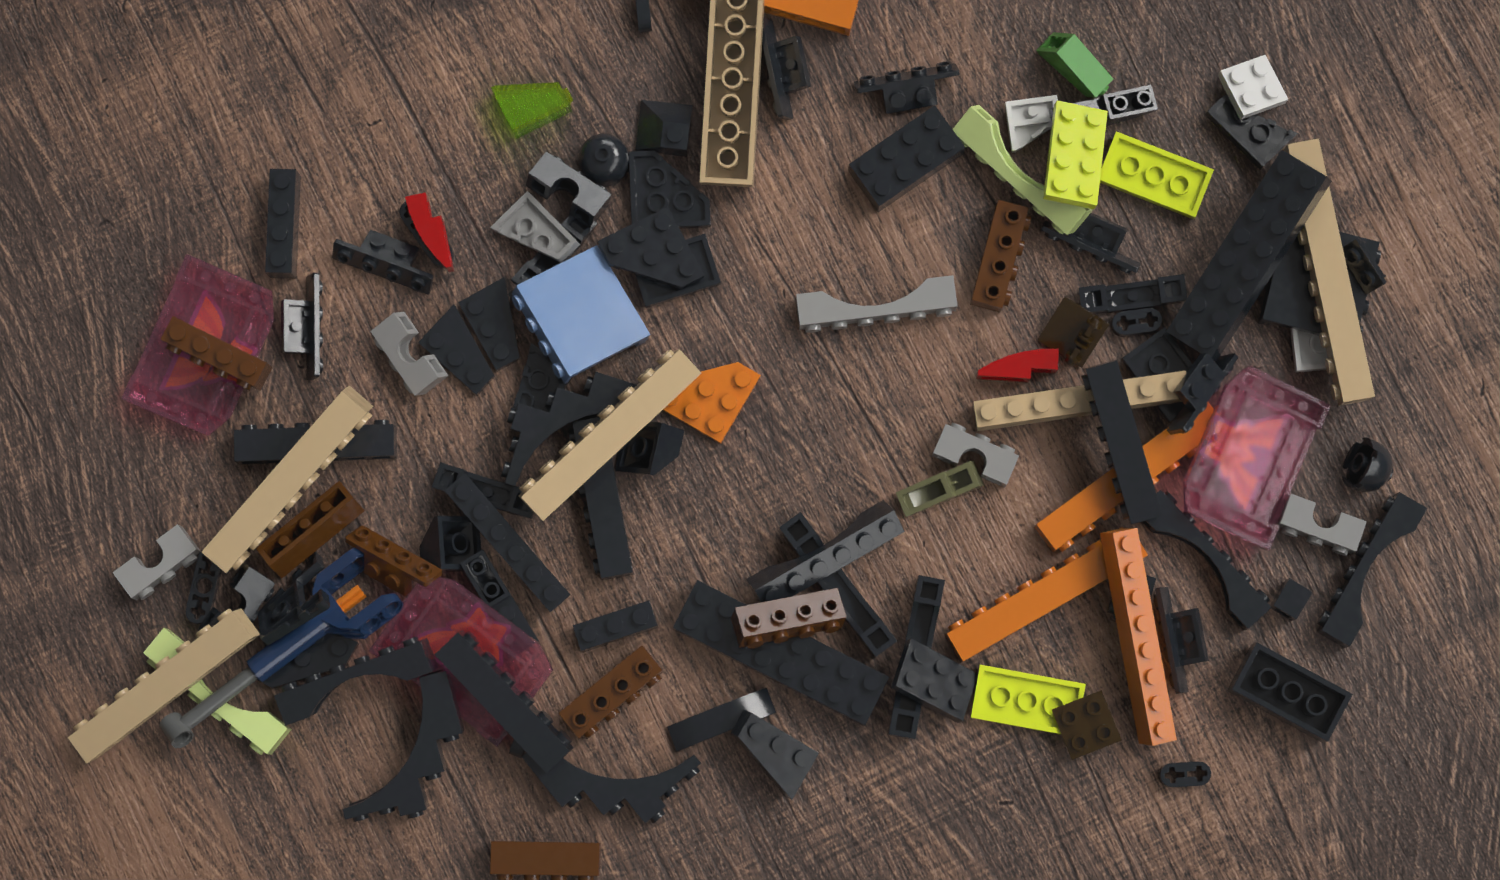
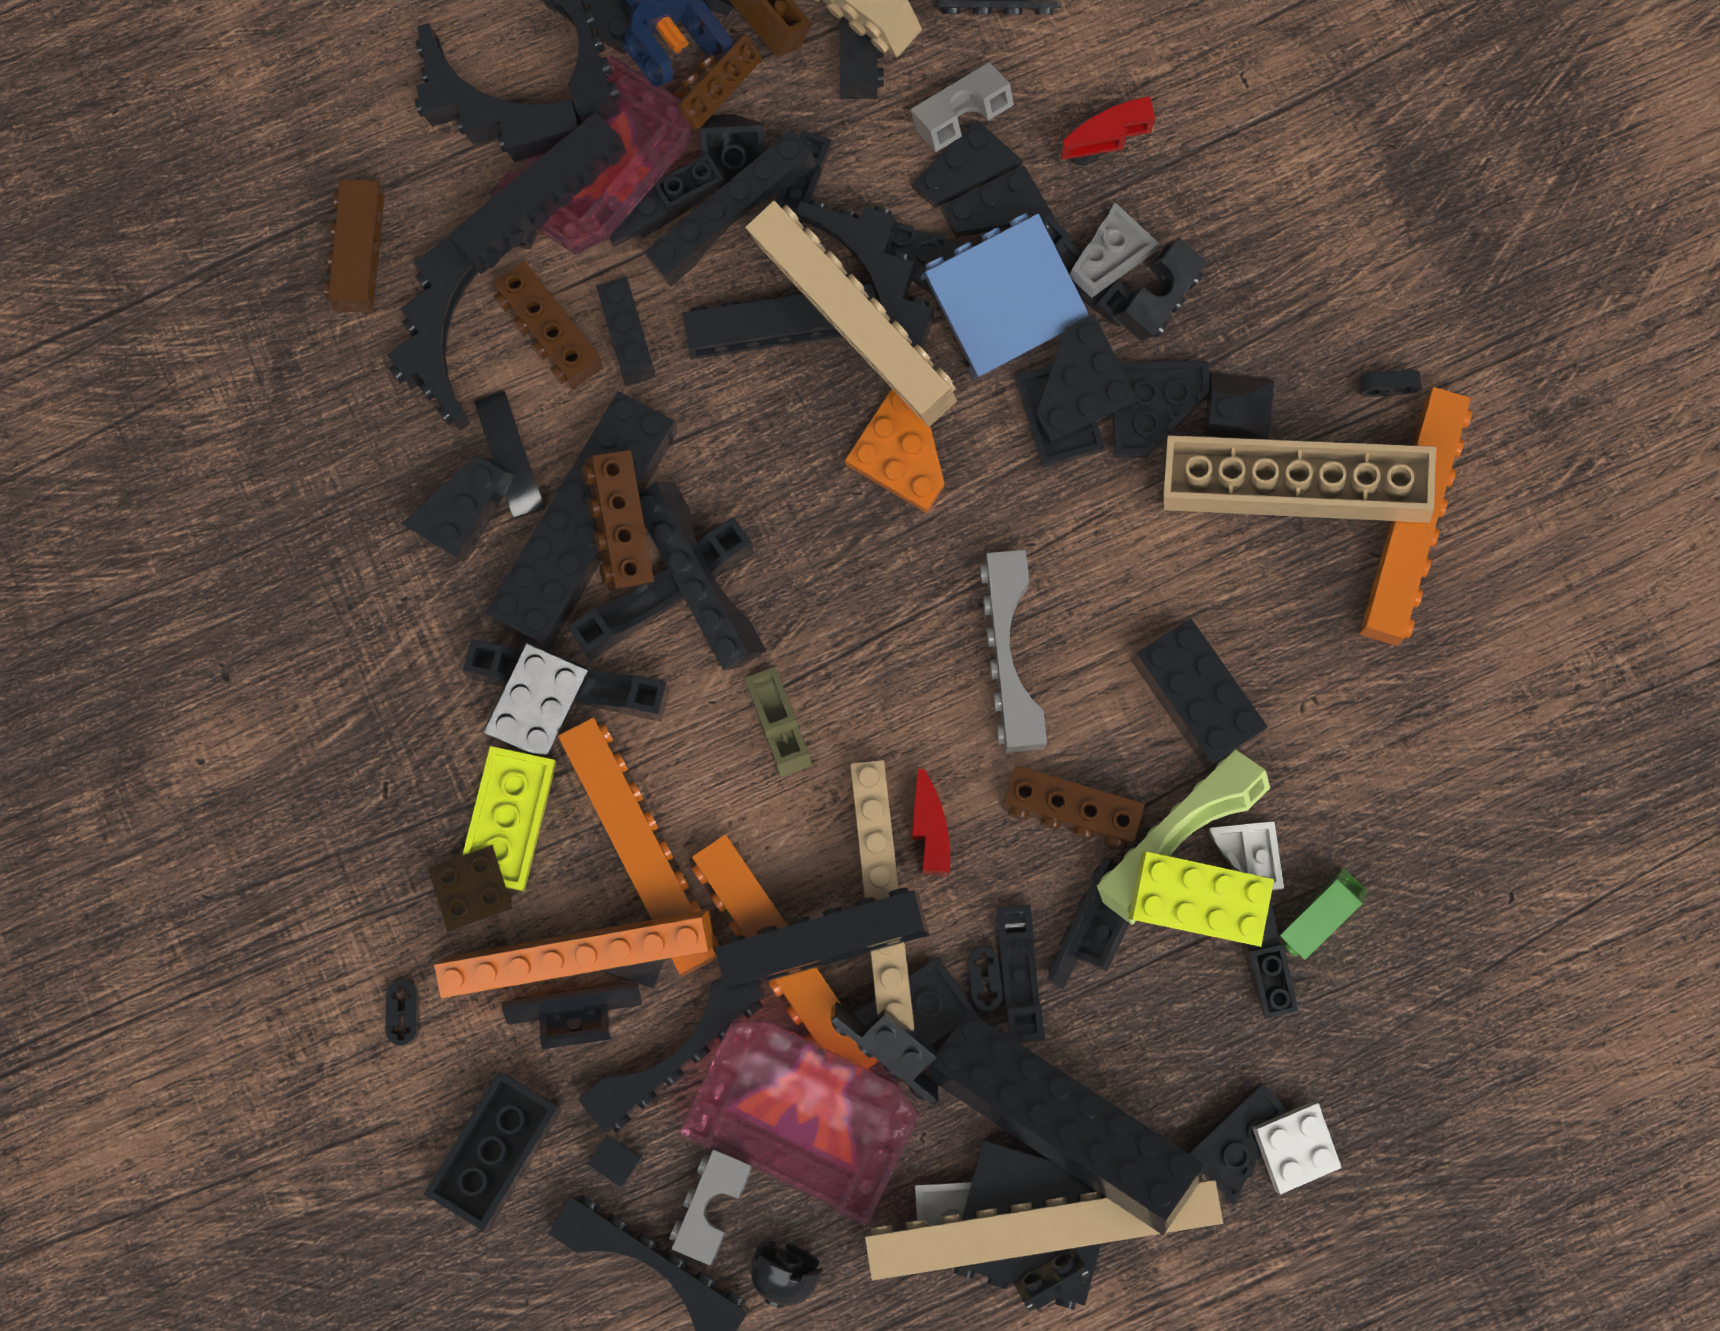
camera: 90 degrees right, 5 degrees down
black bracket [332,229,433,295] -> none
clear neon green slope [491,82,574,139] -> none
black cylinder [578,133,629,187] -> none
black slope [615,422,685,476] -> none
black bracket [762,17,811,120] -> none
black bracket [854,61,960,114] -> none
light grey arch [932,423,1019,488] -> none
dark brown hinge [1037,296,1110,368] -> none
neon yellow plate [1100,131,1214,219] -> none

